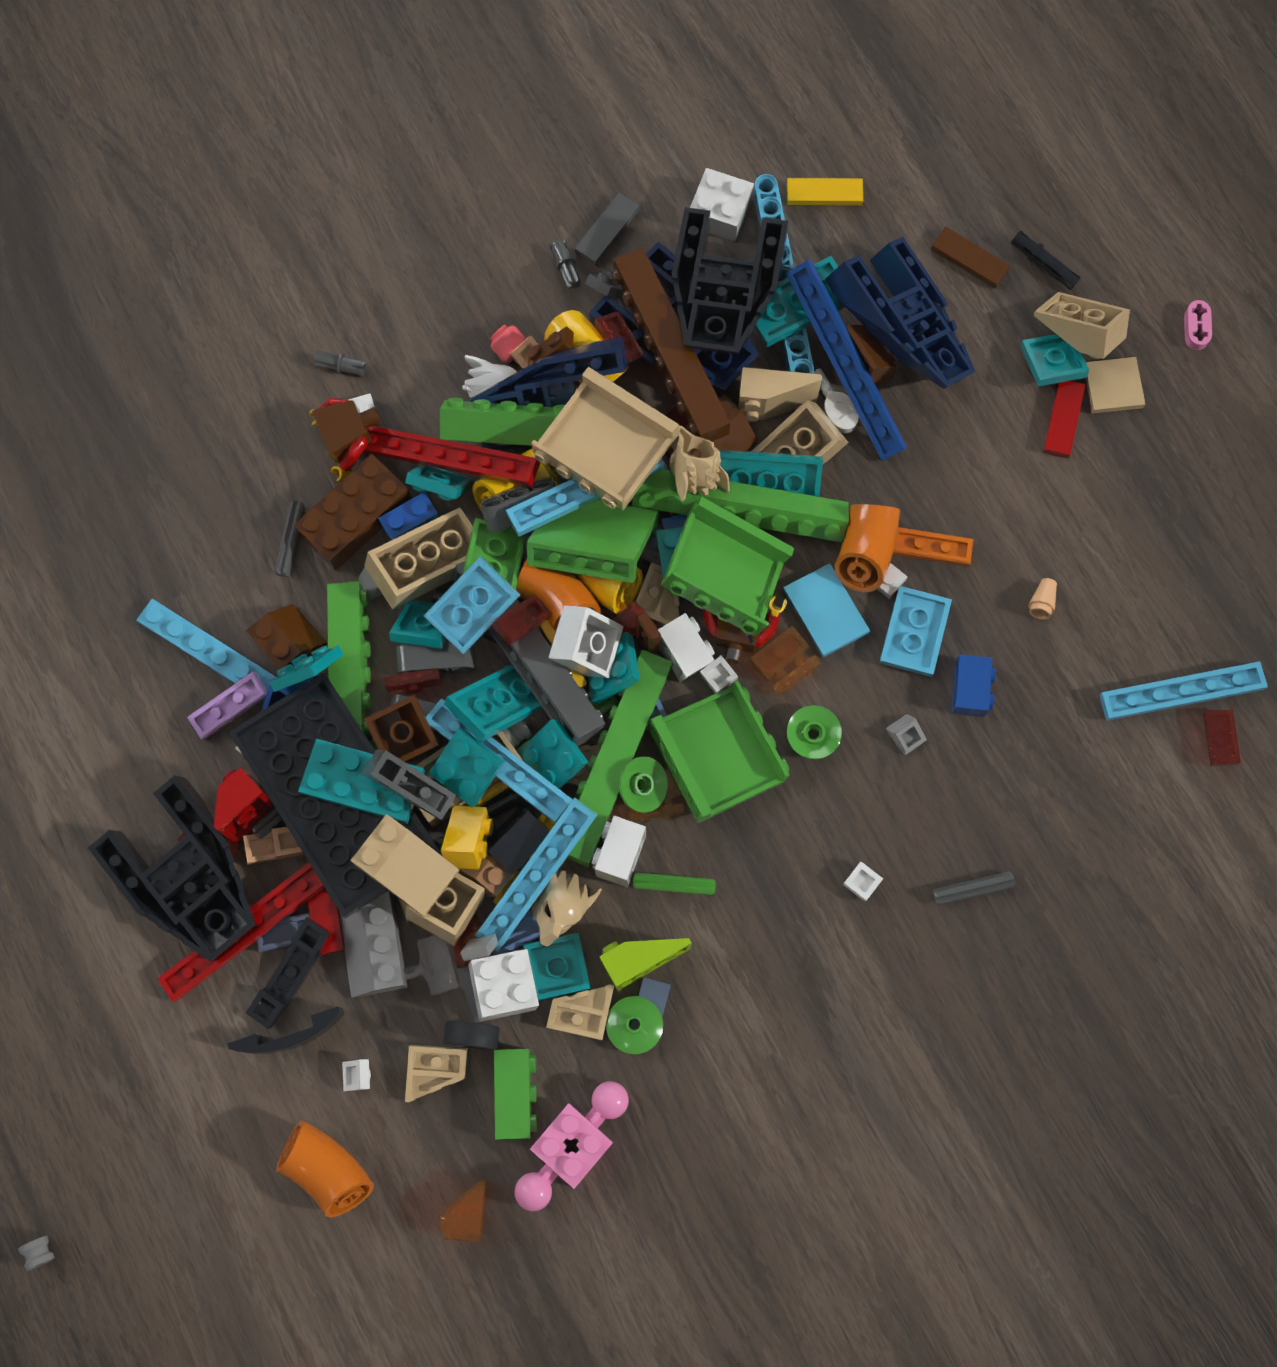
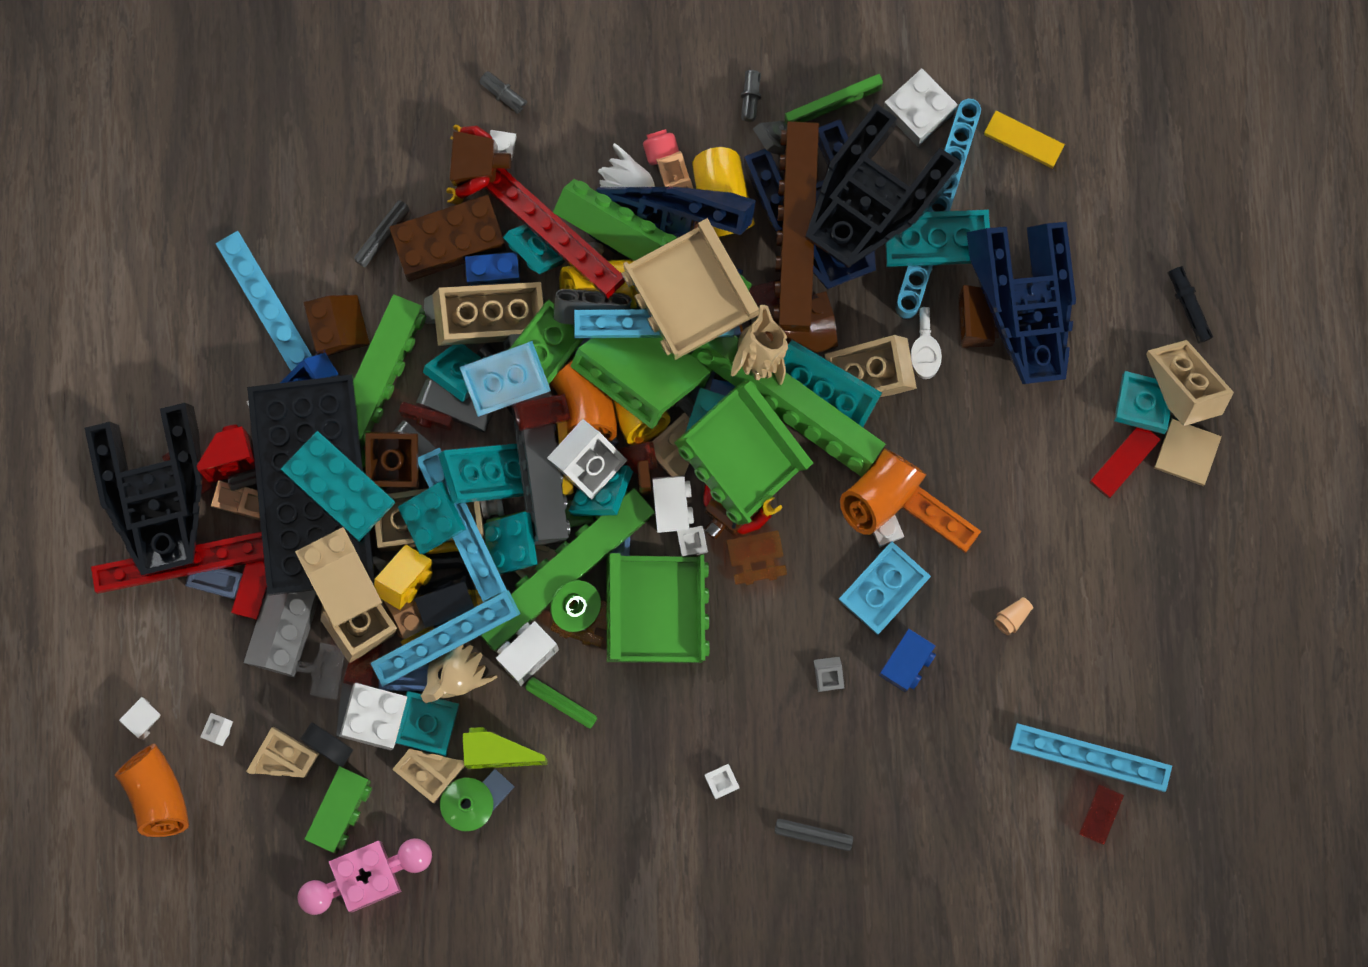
camera: 25 degrees right, 5 degrees up
lavender tile [187,671,268,740] -> none
black slope [227,1007,344,1054] -> none
black slope [246,917,331,1029] -> none
teal plate [269,645,344,692] -> none
dark grey slope [362,750,456,820] -> none
clear orange slope [440,1180,488,1243] -> none
light grey tile [460,934,499,961] -> none
reddish brown plate [527,326,574,366] -> none
dark grey tile [575,193,639,266] -> none
clear red plate [594,311,643,363] -> none
tan slope [738,367,822,422] -> none
medium azure tile [783,563,870,658] -> none
blue plate [786,259,907,461] -> none
bright green dish [787,705,842,759] -> none
reddish brown tile [931,227,1011,289] -> none
bright pink beam [1184,300,1212,350] -> none
none -> white panel [119,697,161,740]
none -> bright green tile [784,74,883,123]

